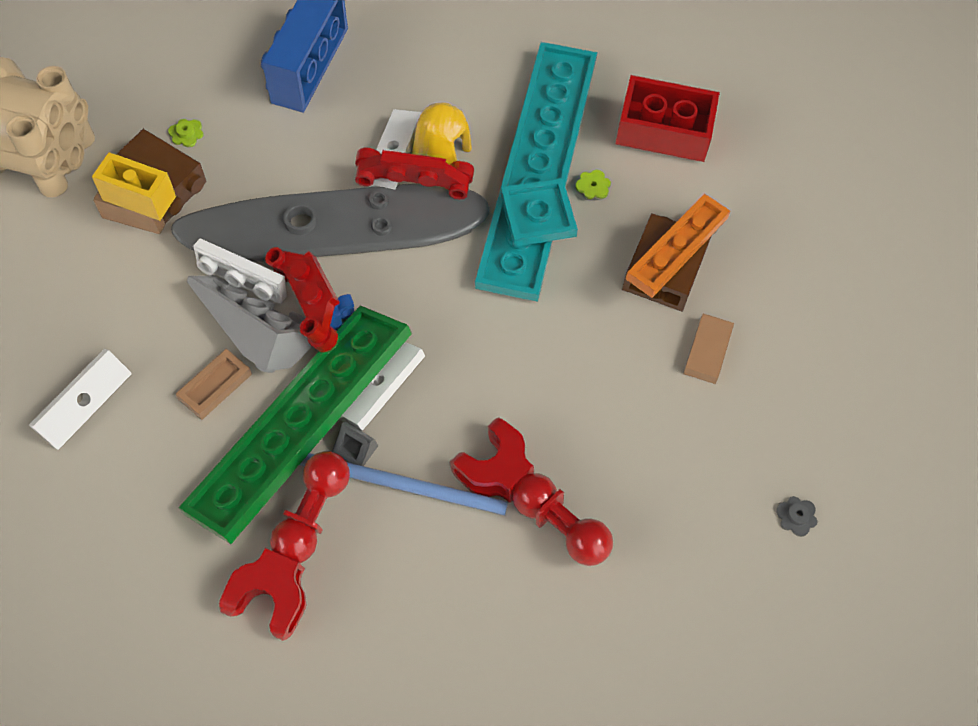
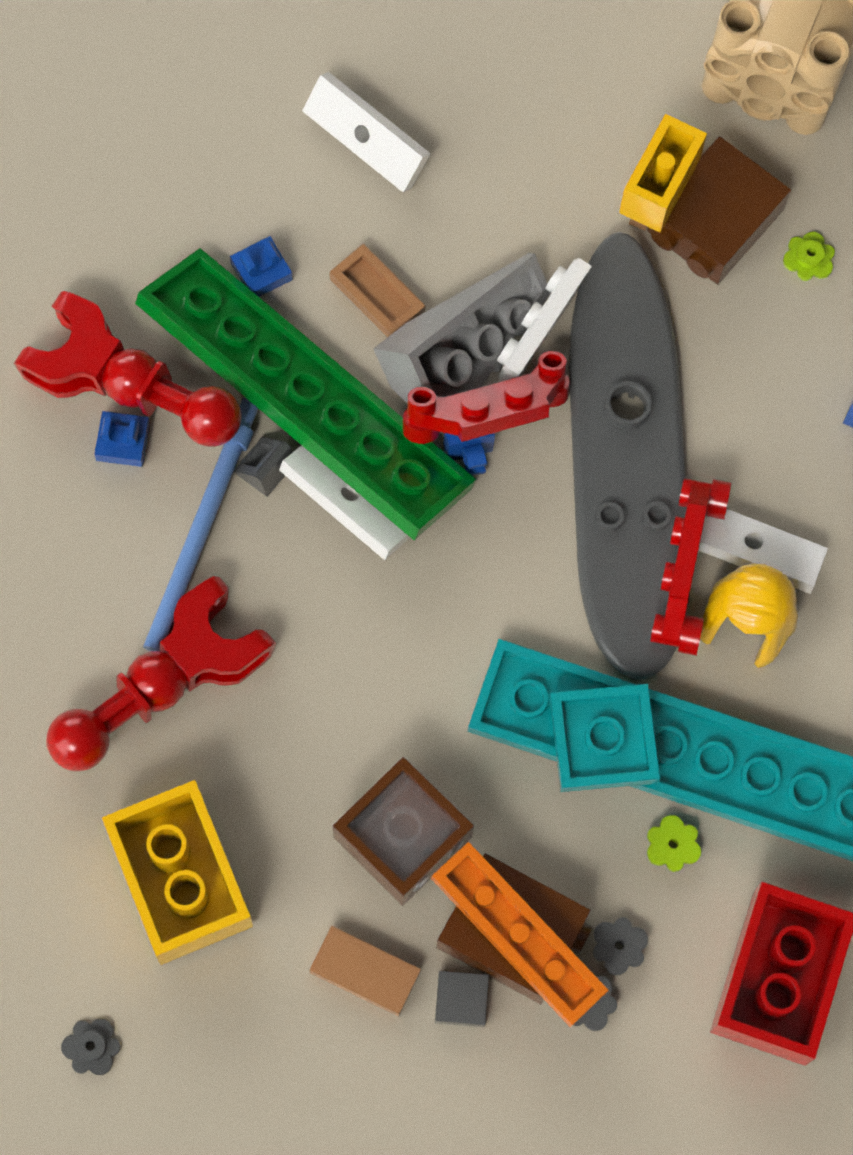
camera: 95 degrees right, 10 degrees up
none -> blue tile [94,411,150,467]
none -> yellow brick [101,780,253,965]
none -> blue tile [230,236,293,297]
none -> piece [332,757,474,906]
none -> dark grey tile [435,971,489,1027]
none -> dark grey plant [592,917,648,975]

